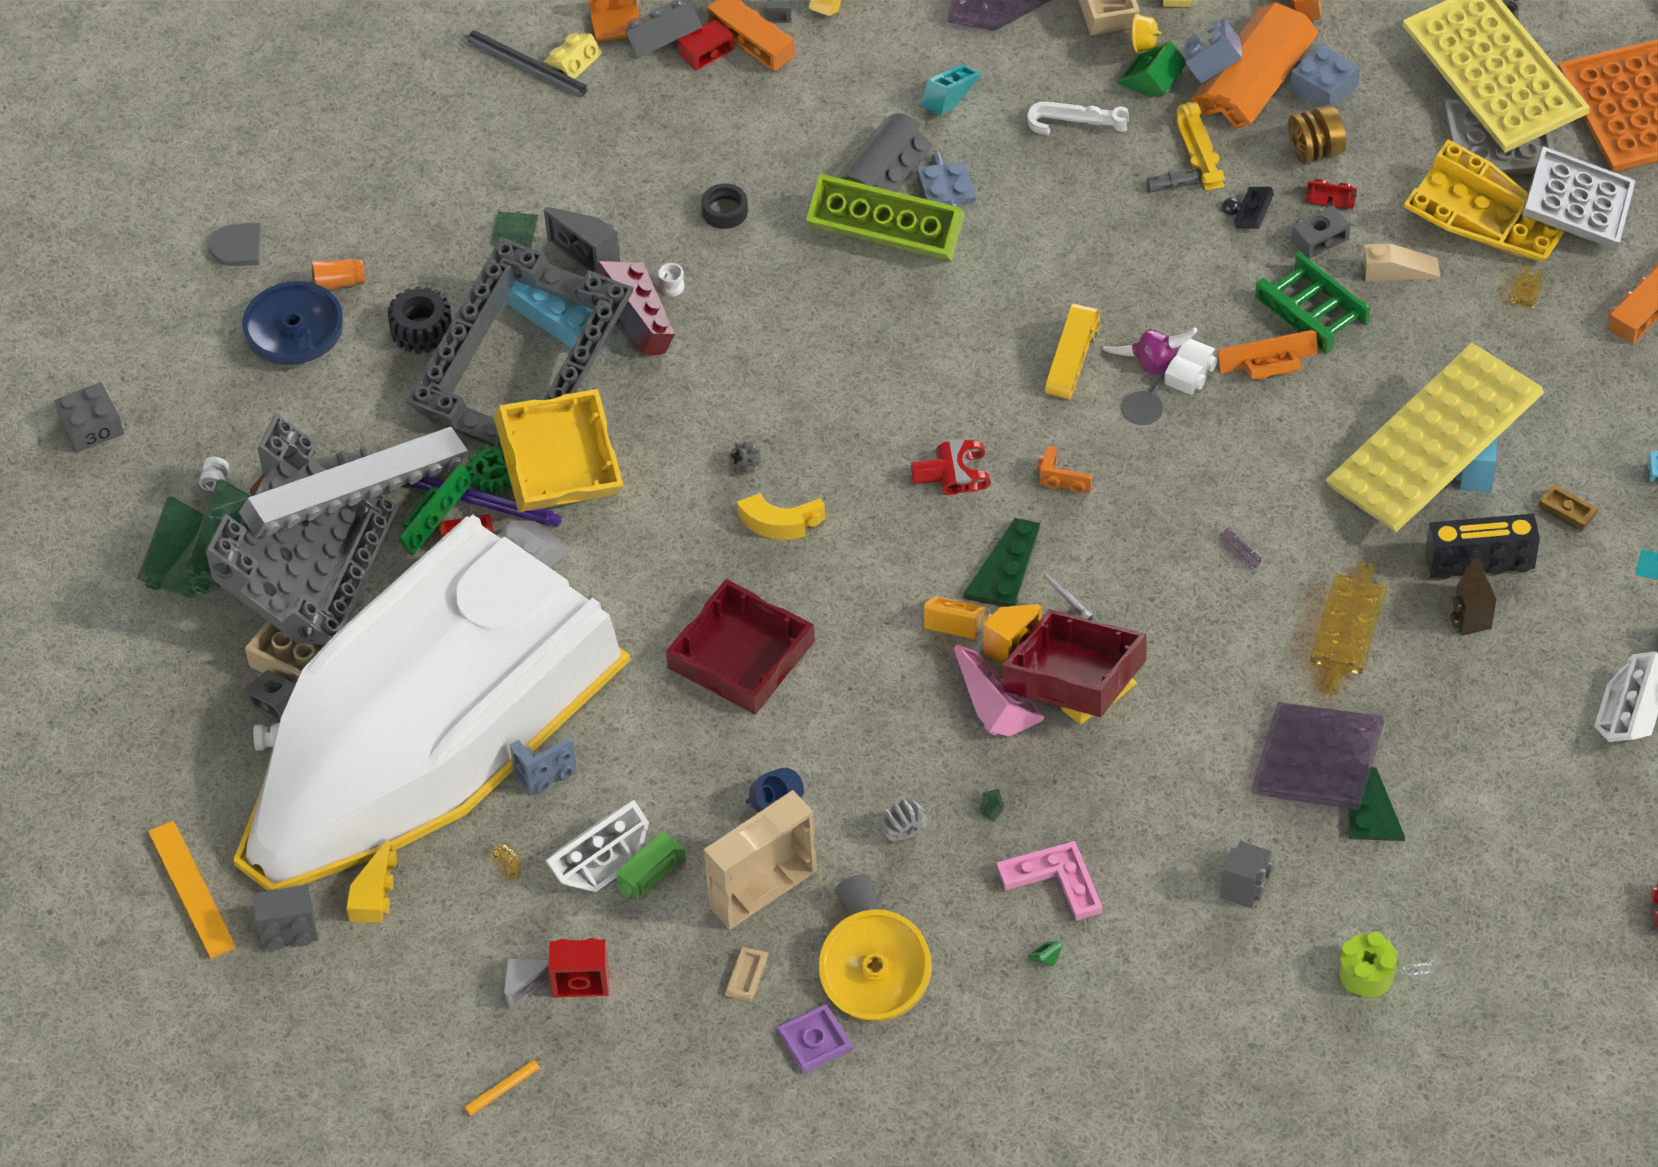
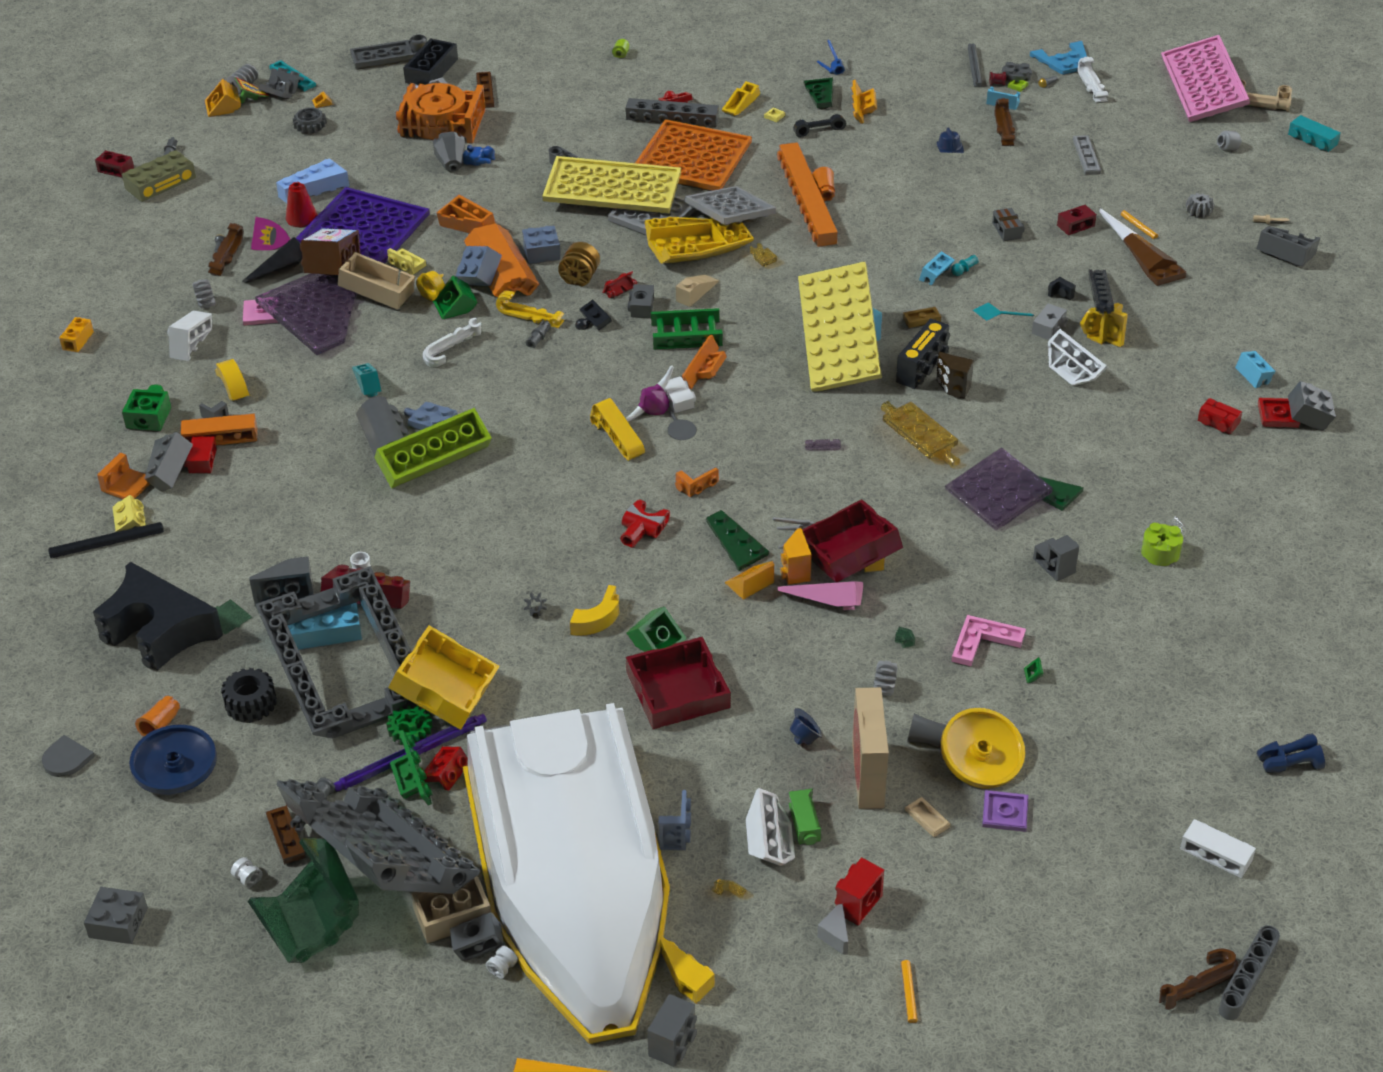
camera: 55 degrees left, 10 degrees down
brick [239,427,468,538] -> none
black tyre [701,183,748,229] -> none
none -> black piece [93,562,223,671]
none -> green slope [626,606,687,652]

